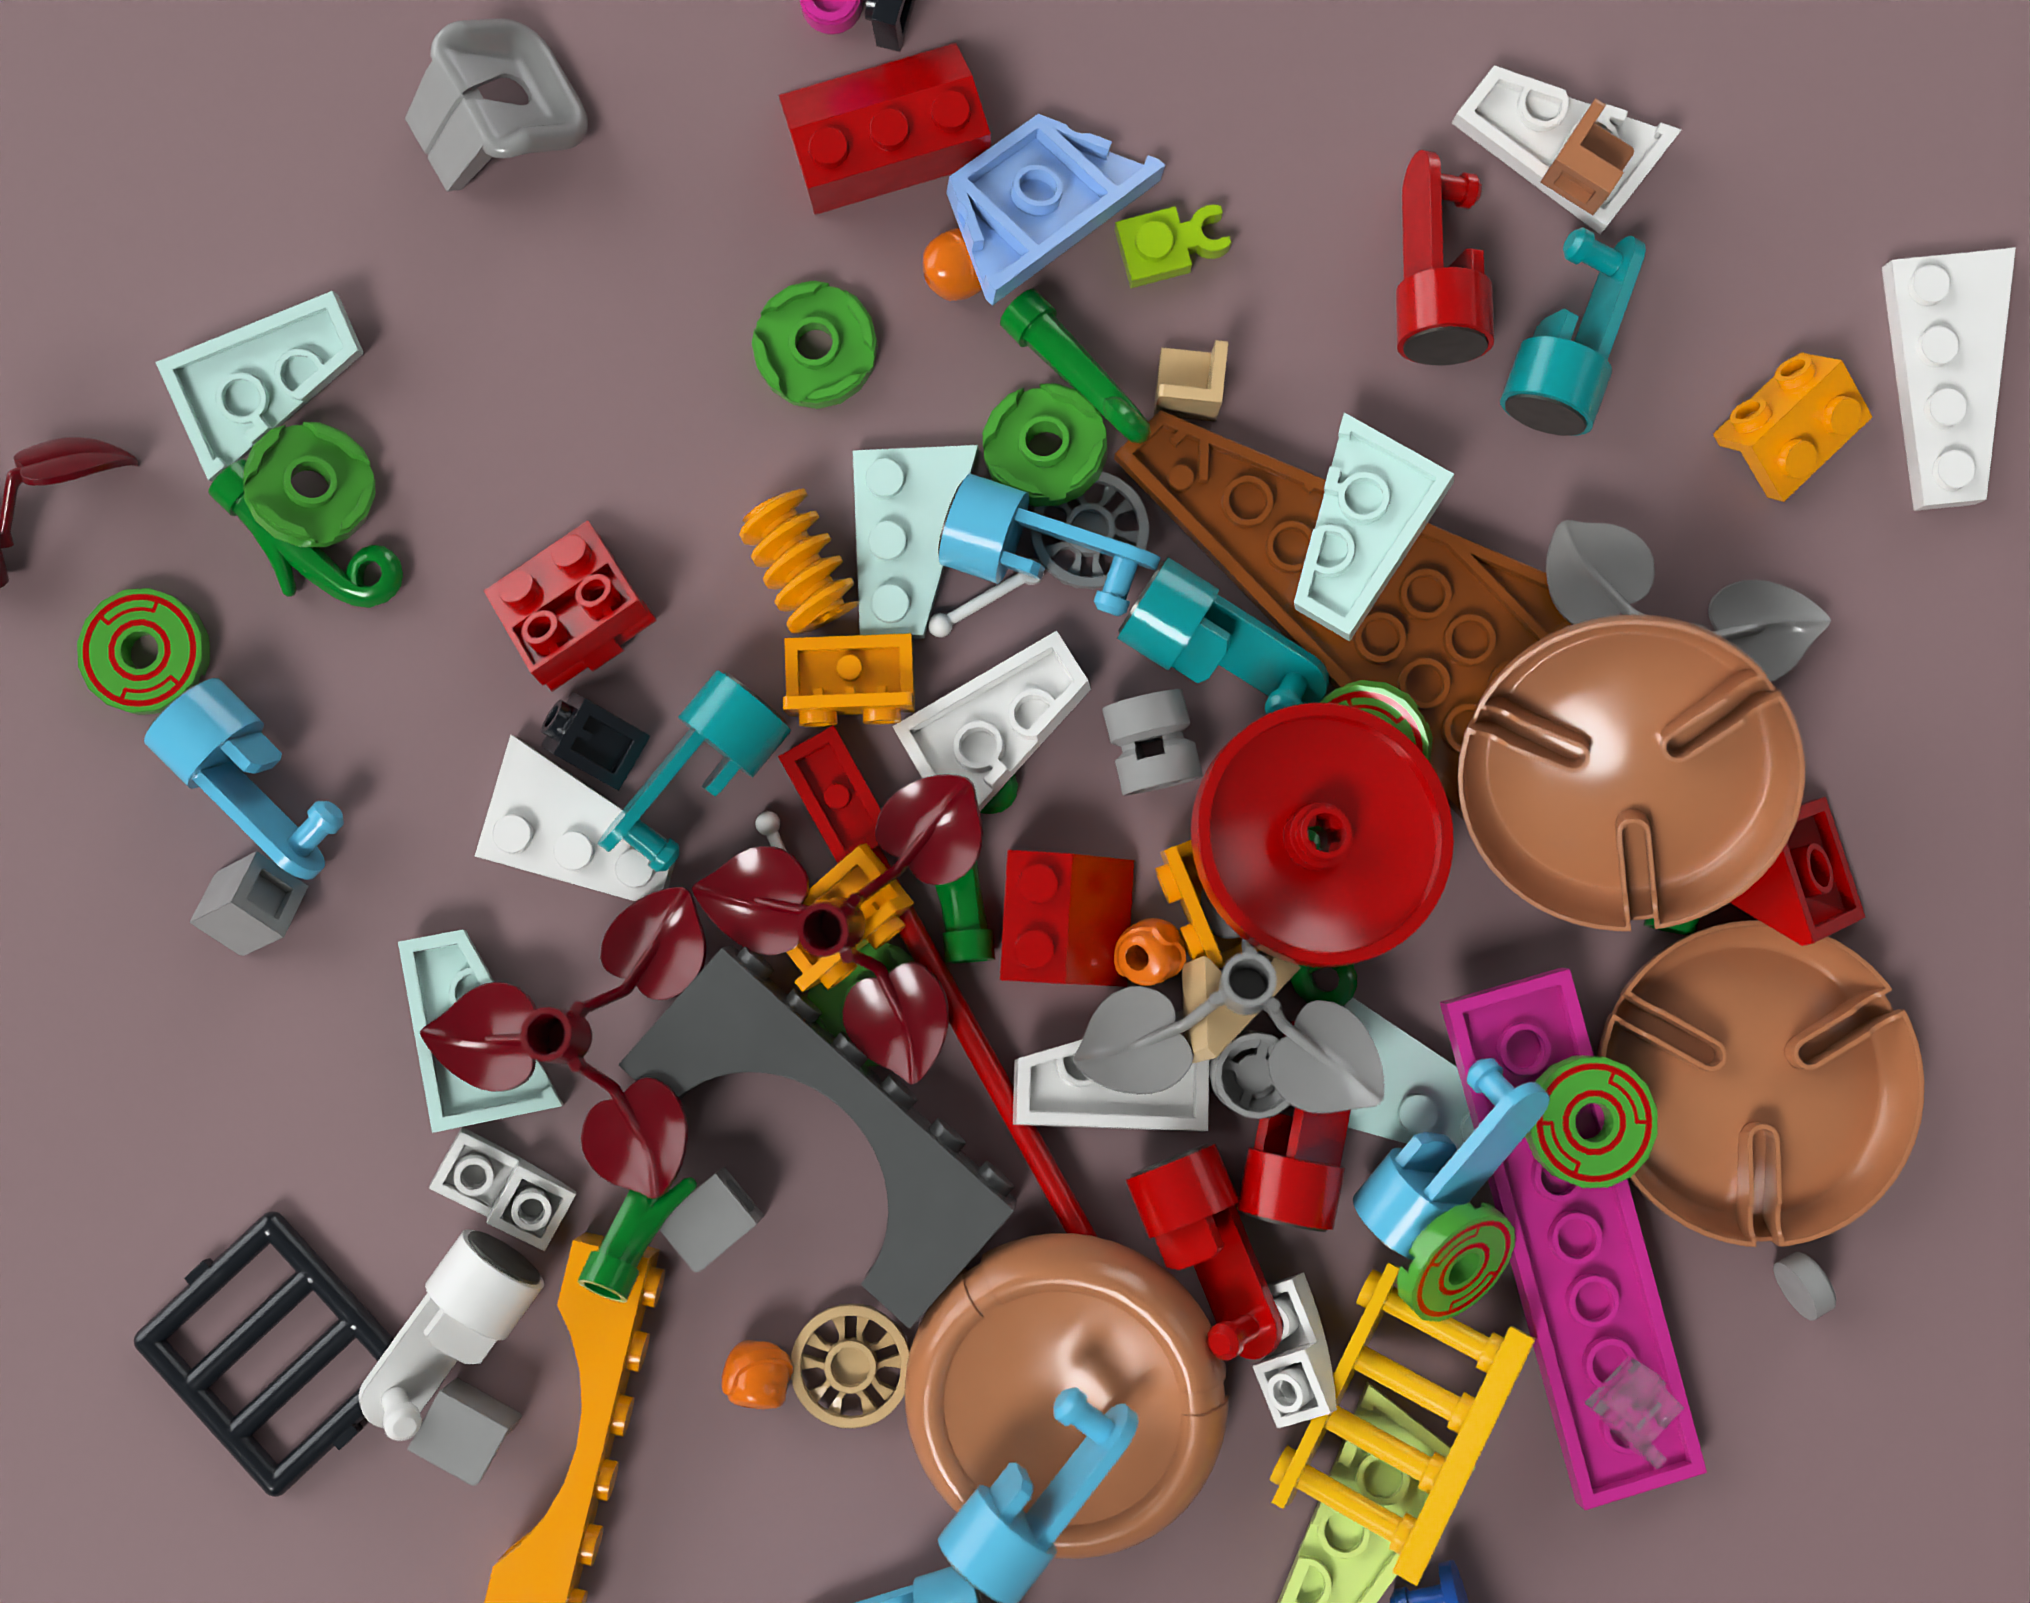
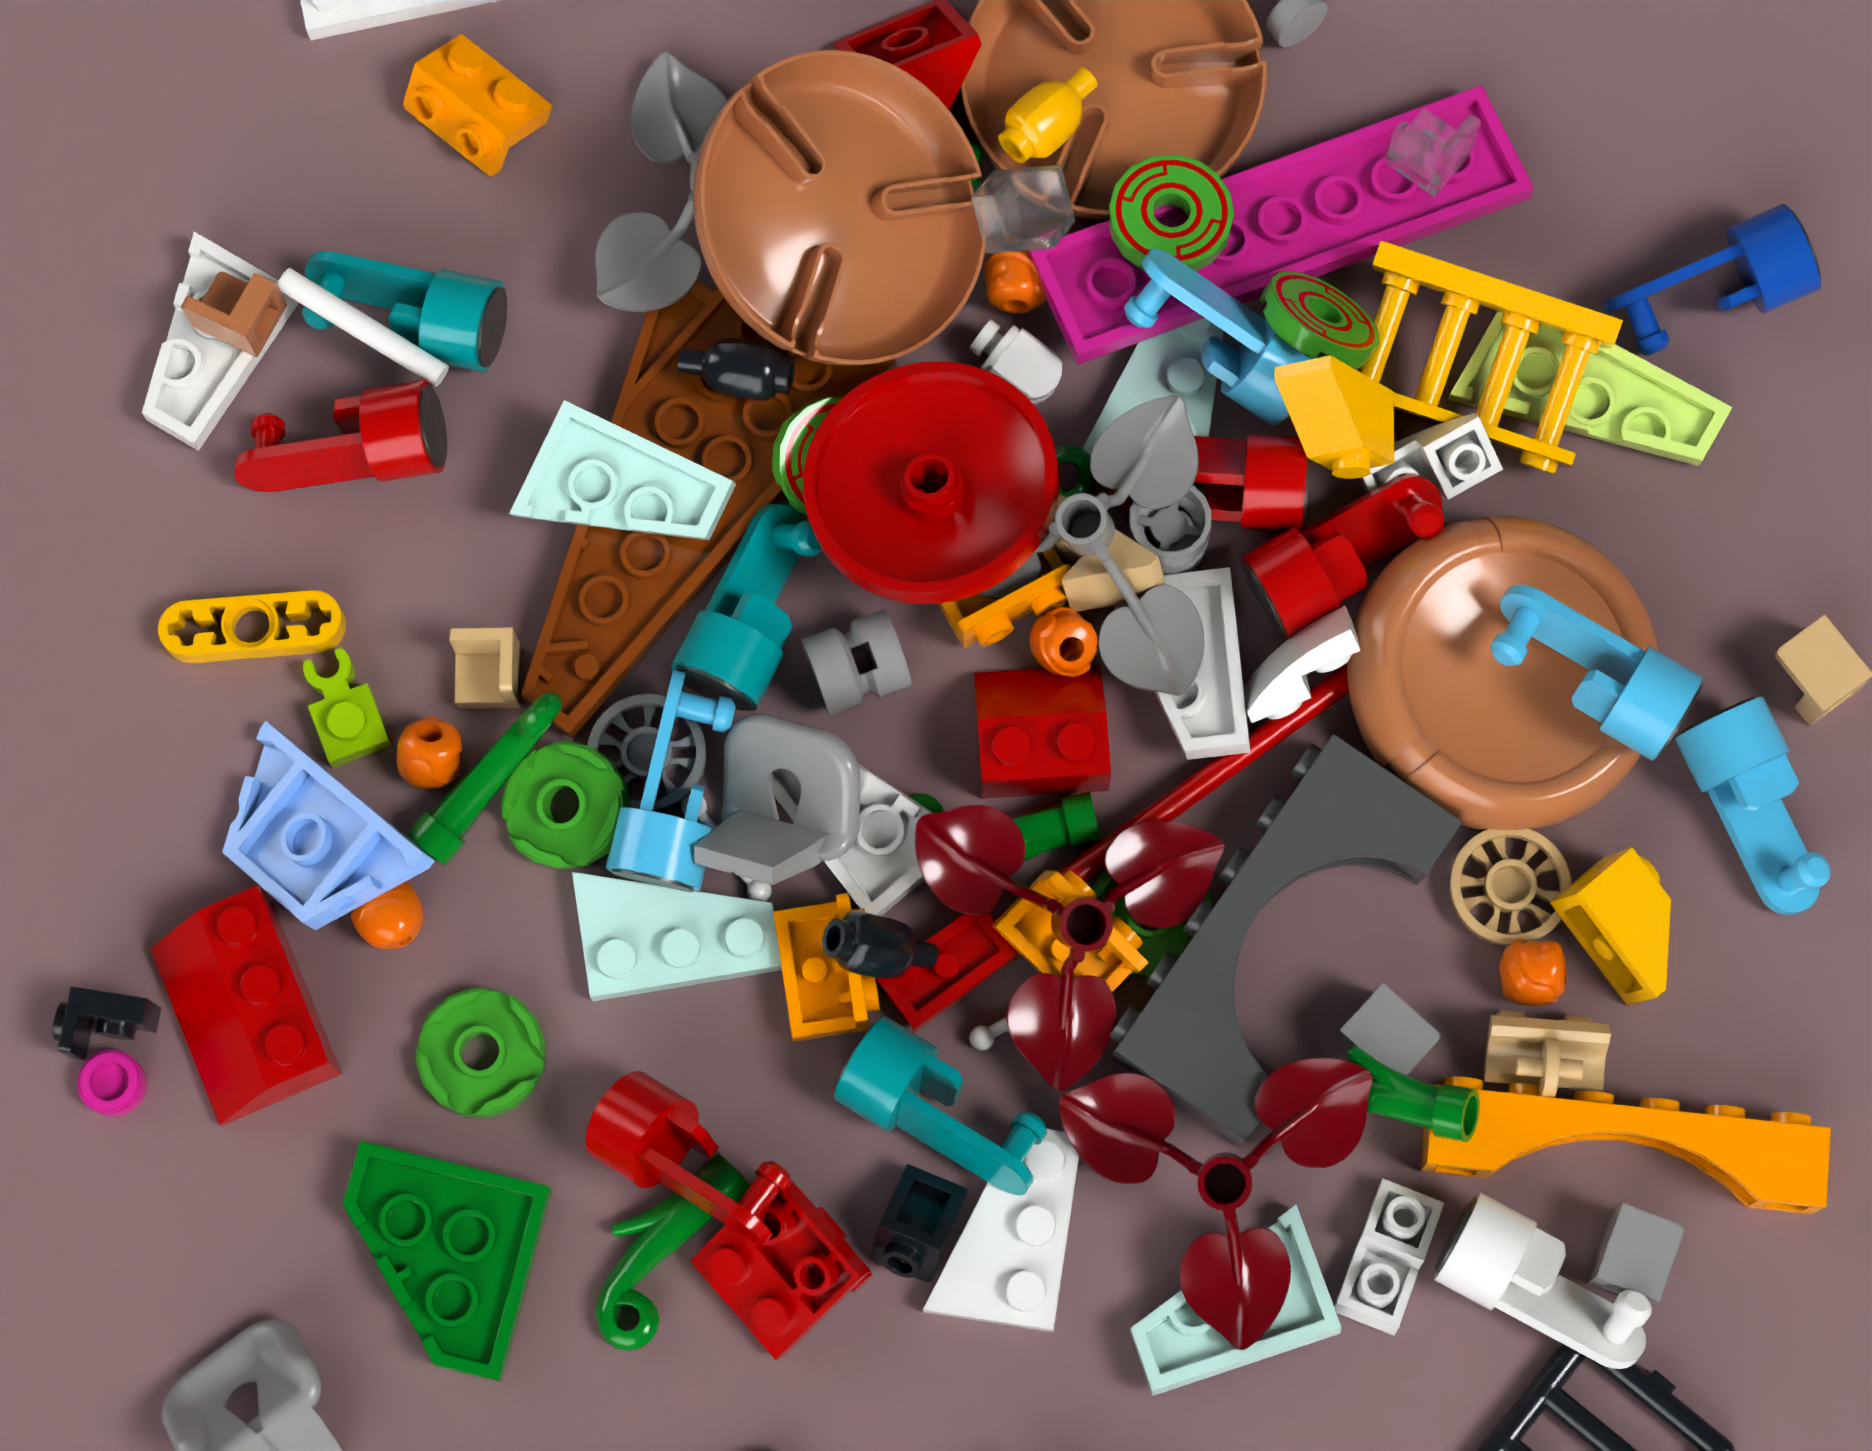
camera: 95 degrees left, 10 degrees down
light orange piece [739,488,859,634] -> none
none -> yellow beam [158,590,346,663]
none -> white bar [277,268,449,387]
none -> green plate [342,1141,553,1383]
none -> orange piece [396,716,462,789]
none -> red piece [585,1071,791,1246]
none -> green plant [595,1151,751,1351]
none -> black plant [678,338,795,401]
none -> light grey piece [694,714,861,885]
none -> black plant [822,911,938,978]
none -> white arm [969,320,1063,405]
none -> clear panel [971,165,1076,254]
none -> orange piece [984,245,1046,314]
none -> yellow plant [998,68,1098,163]
none -> white slope [1244,606,1361,723]
none -> yellow slope [1274,355,1395,479]
none -> tan hips [1483,1010,1611,1097]
none -> yellow slope [1550,847,1671,1006]

